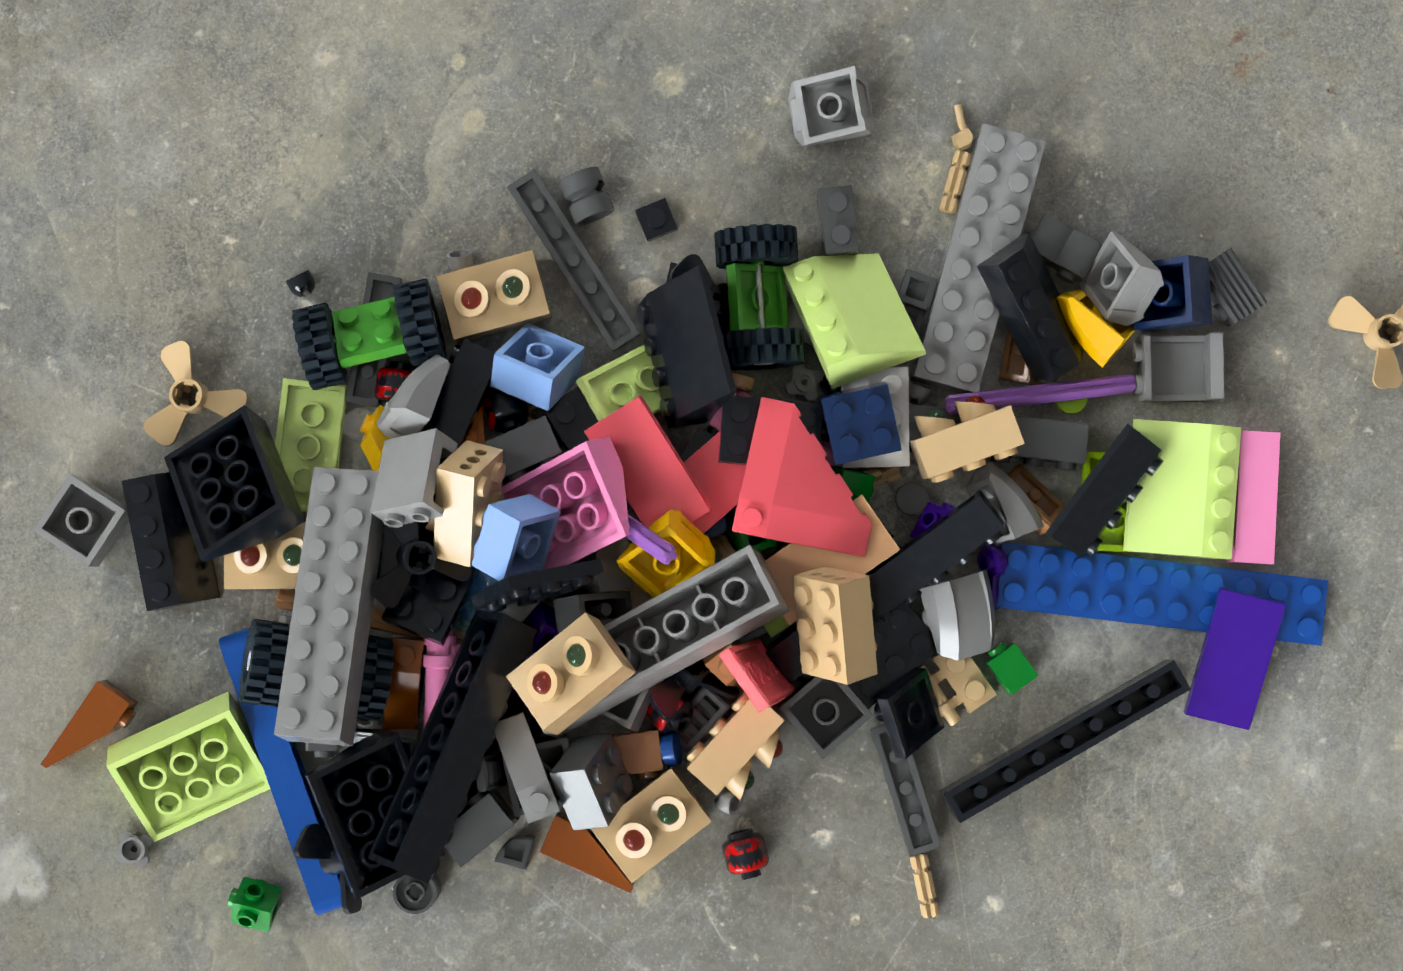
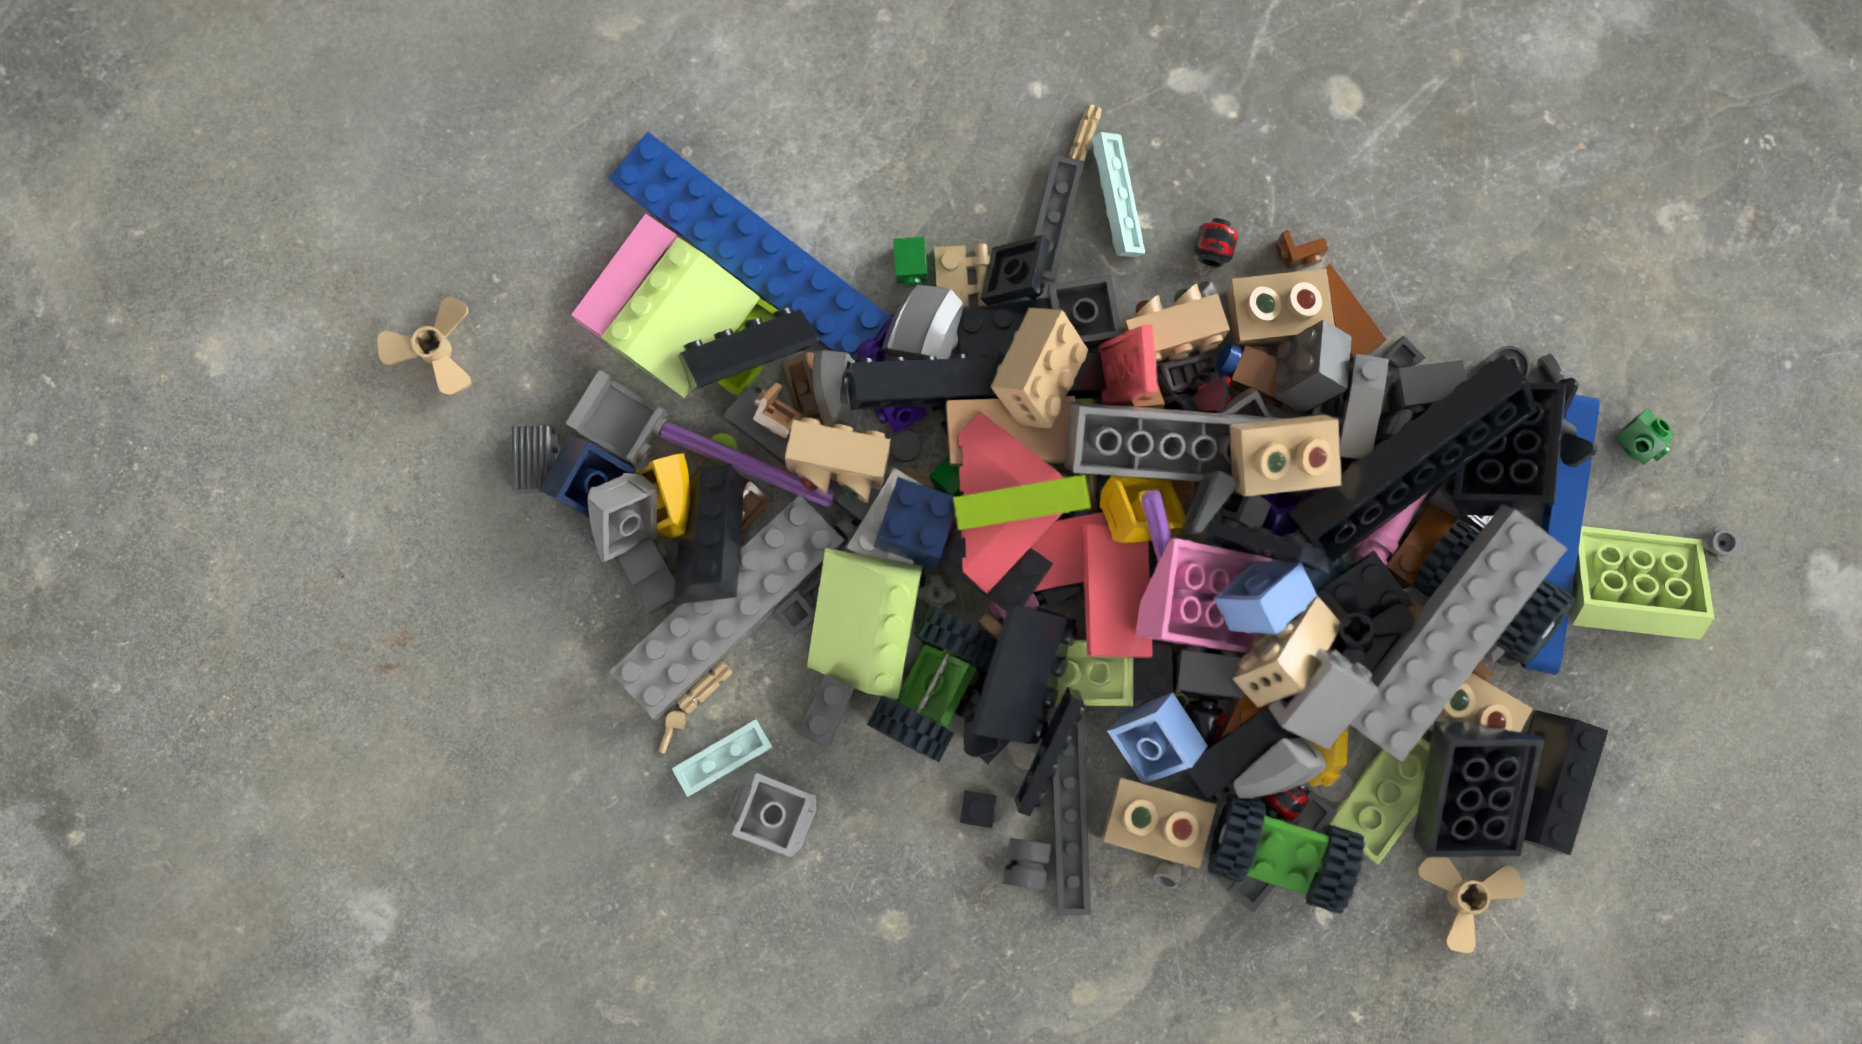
camera: 145 degrees left, 5 degrees down
light grey brick [33,474,129,567] -> none
dark orange slope [40,680,138,768] -> none
black hinge [285,270,315,297] -> none
black brick [939,659,1191,823] -> none
dark purple tile [1184,587,1286,730] -> none
none -> light aqua plate [672,719,773,797]
none -> medium nougat bracket [753,382,803,439]
none -> lime tile [953,475,1091,530]
none -> black plate [1014,686,1085,817]
none -> light aqua plate [1092,132,1145,257]
none -> dark grey slope [1181,471,1239,536]
none -> dark orange bracket [1276,231,1329,269]
none -> dark grey tile [1537,353,1564,383]

